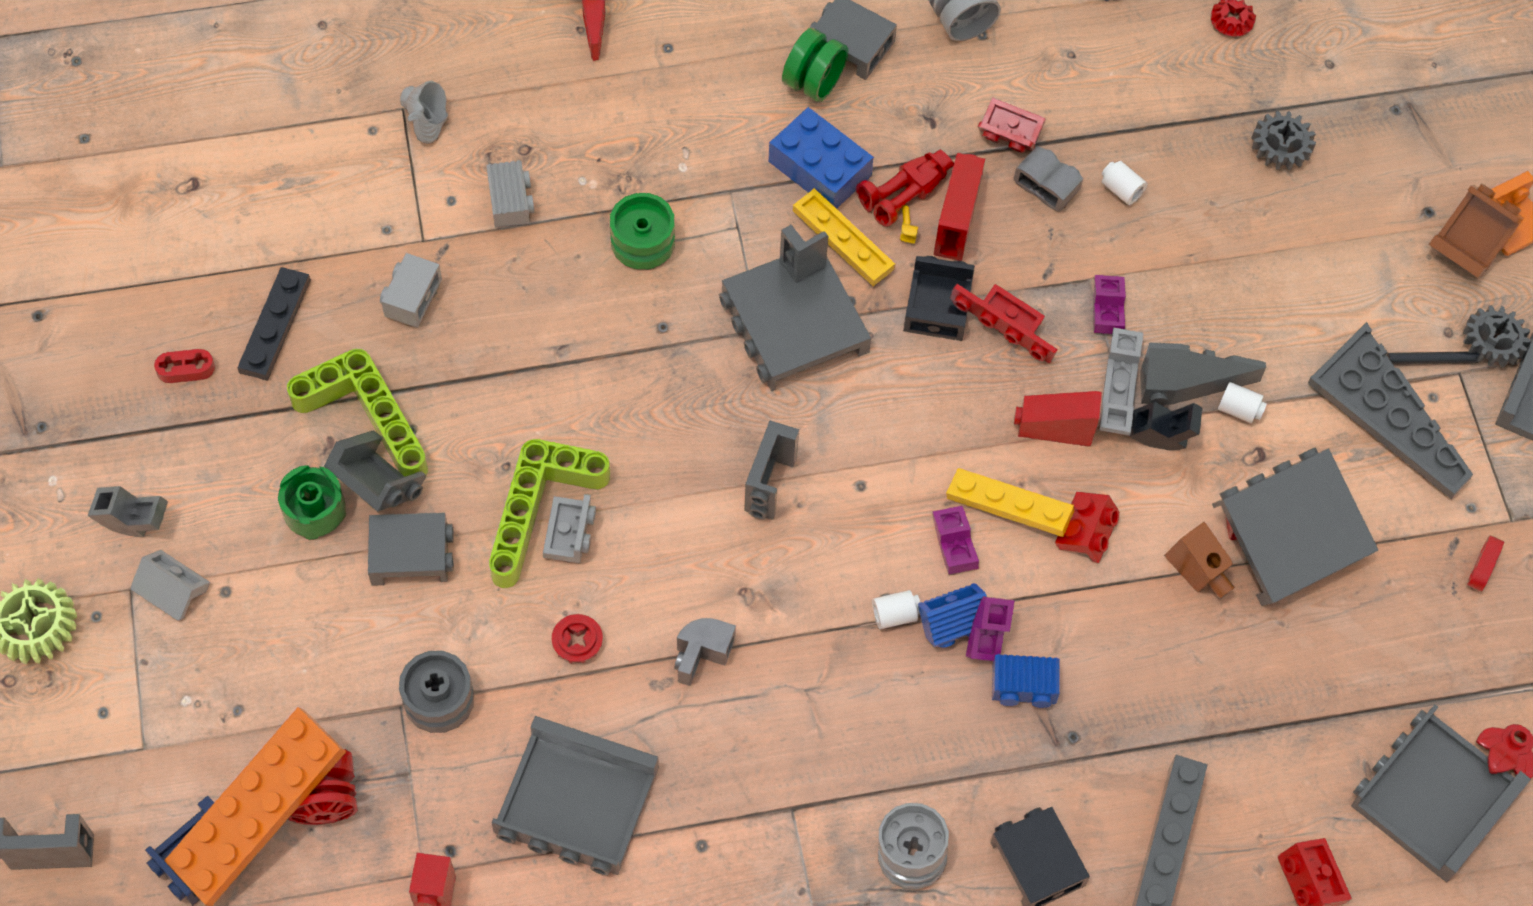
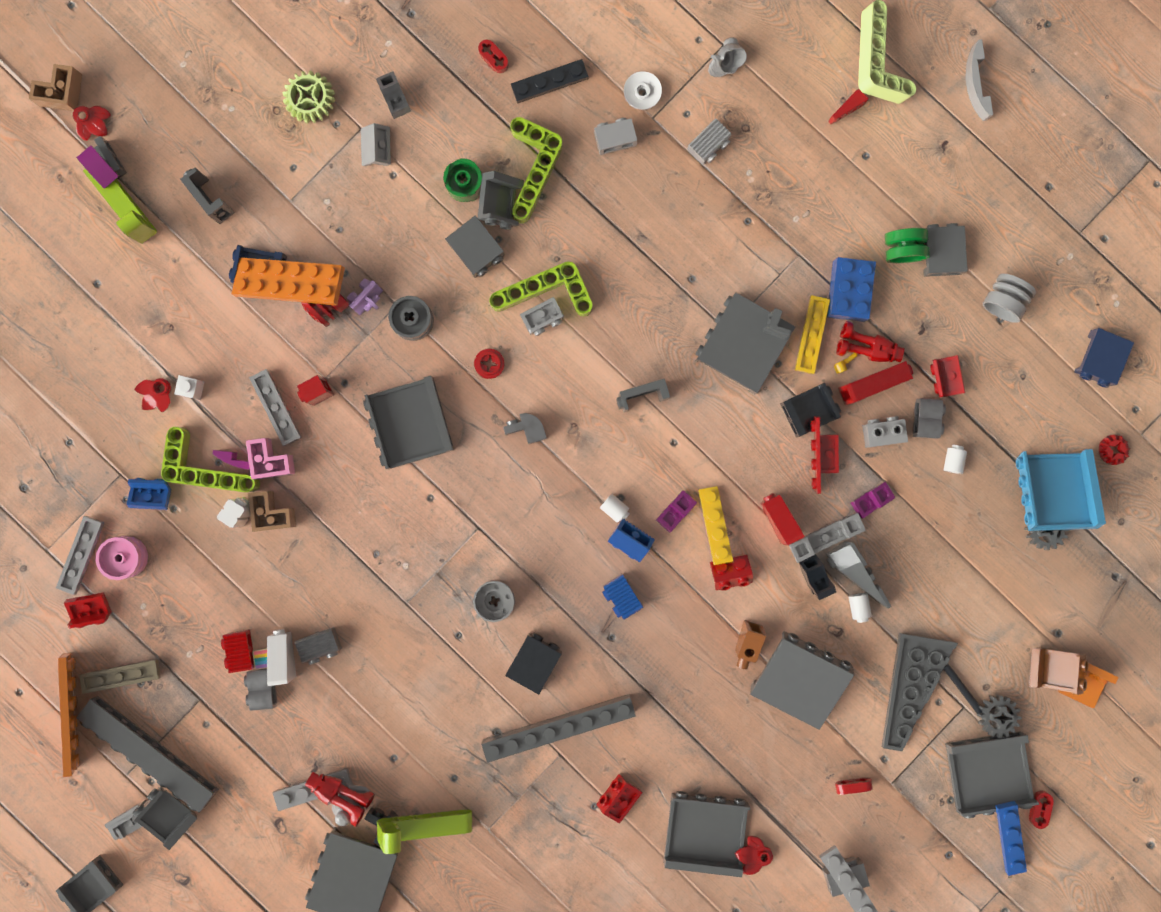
camera: 50 degrees right, 25 degrees up
green wheel [610,193,675,270] -> none
magenta slope [966,596,1015,661] -> none
none -> lavender hips [347,279,383,315]
none -> white dish [624,71,662,110]
none -> light grey brick [862,416,908,448]
none -> dark azure panel [1016,449,1106,531]

